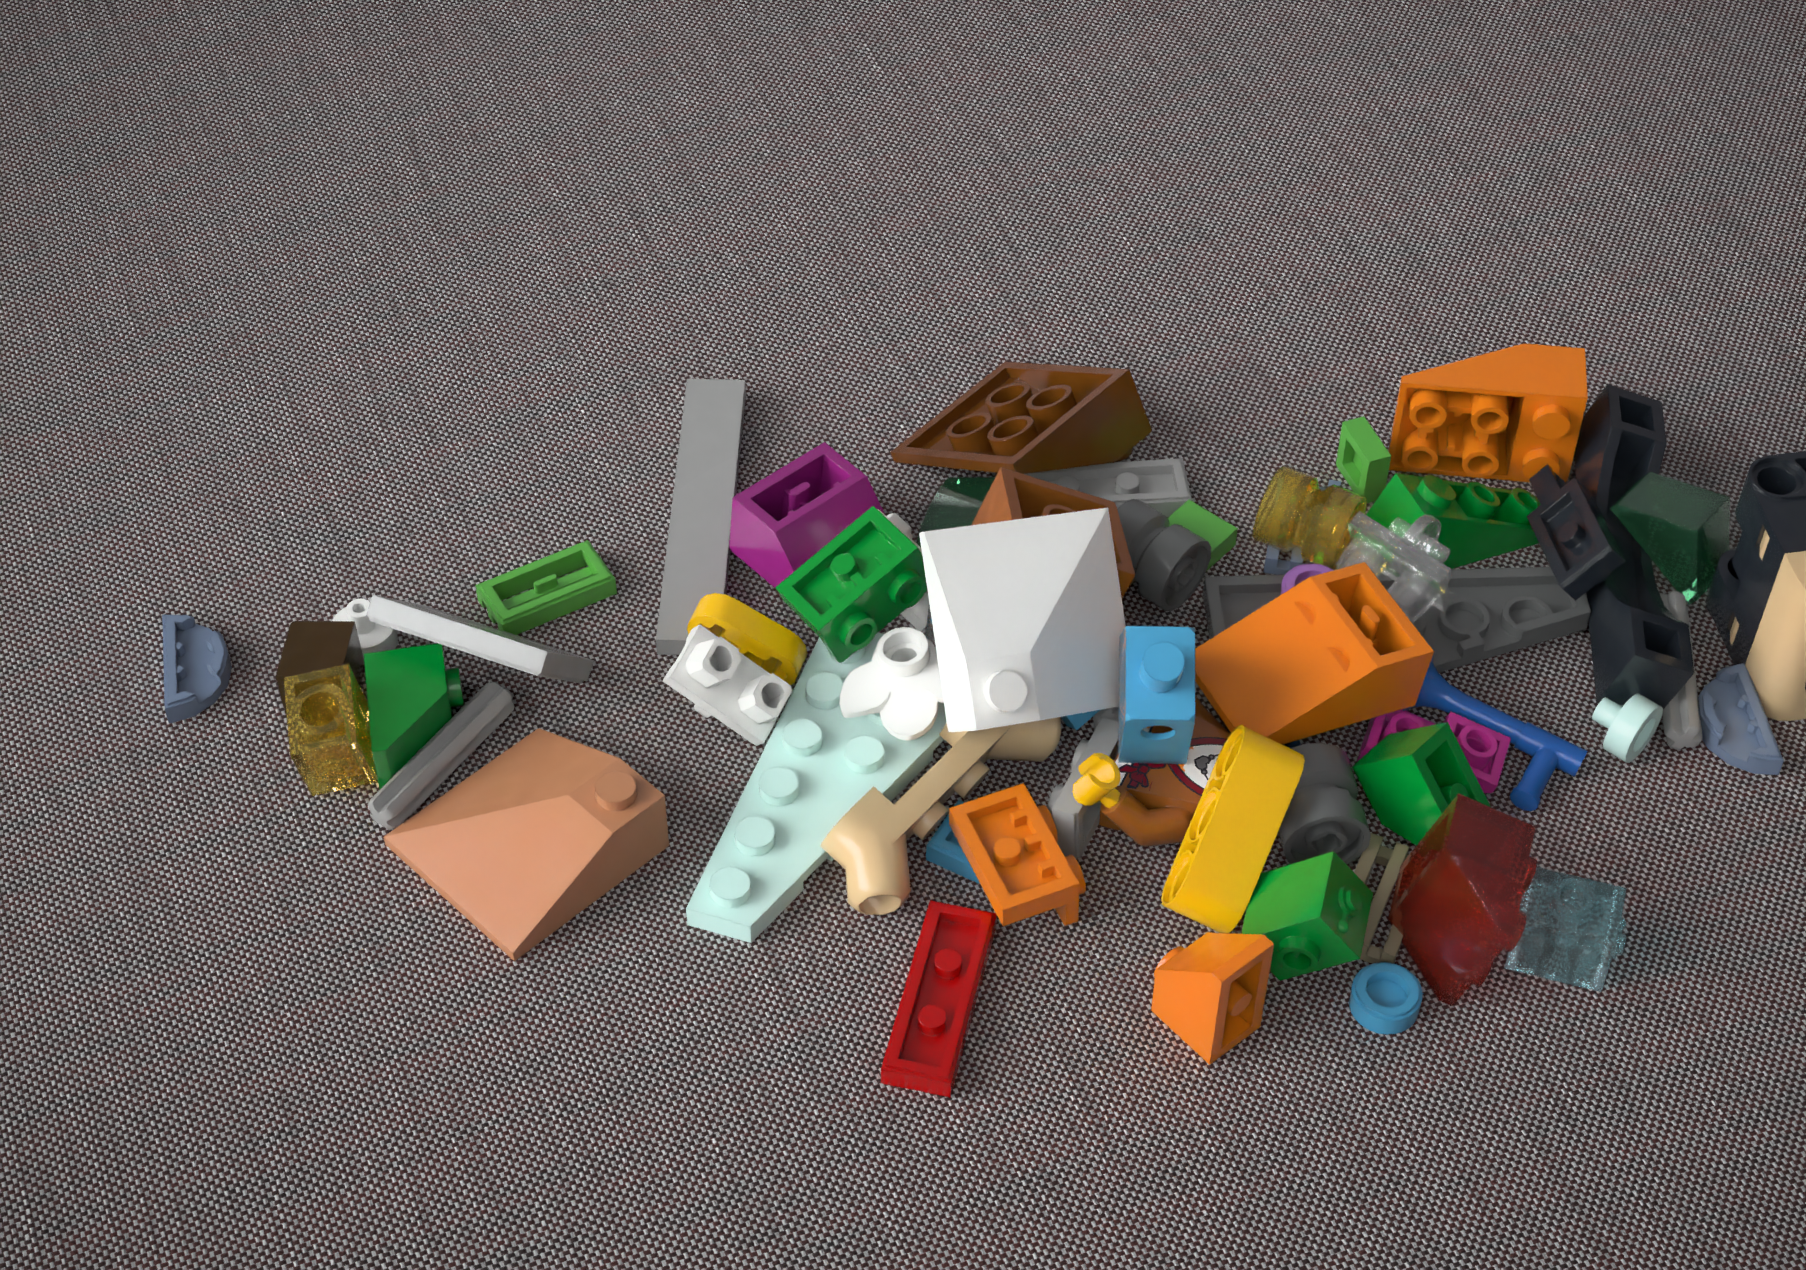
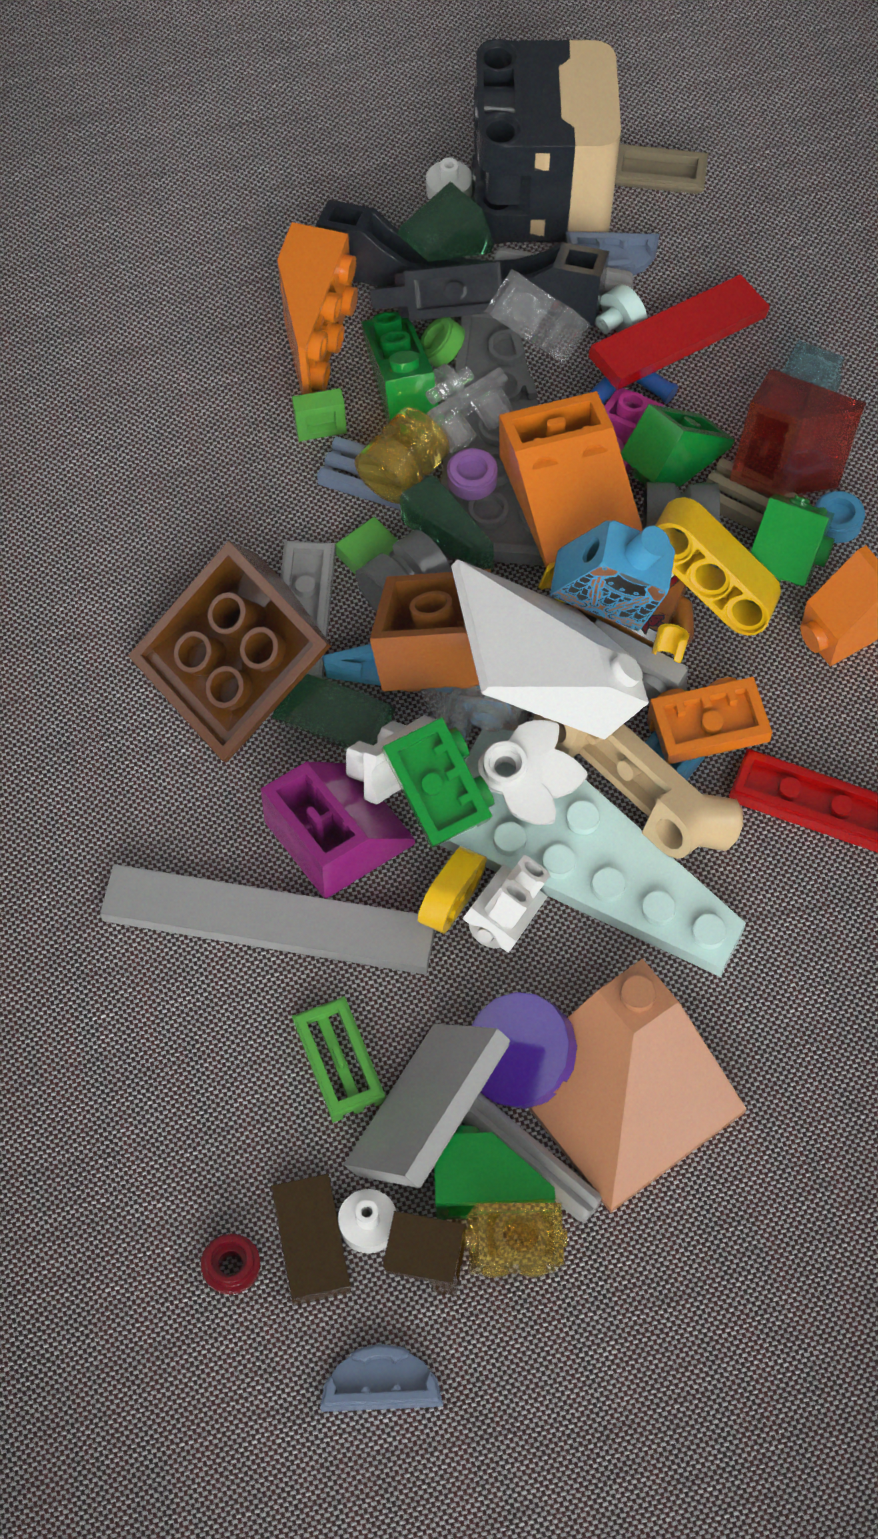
camera: 80 degrees left, 15 degrees up
none -> dark red plate [201,1233,261,1295]
none -> dark brown tile [271,1173,352,1306]
none -> clear green slope [400,475,494,573]
none -> bright green tile [420,317,465,367]
none -> dark purple tile [471,992,577,1109]
none -> clear slope [484,270,590,365]
none -> red tile [588,274,770,390]

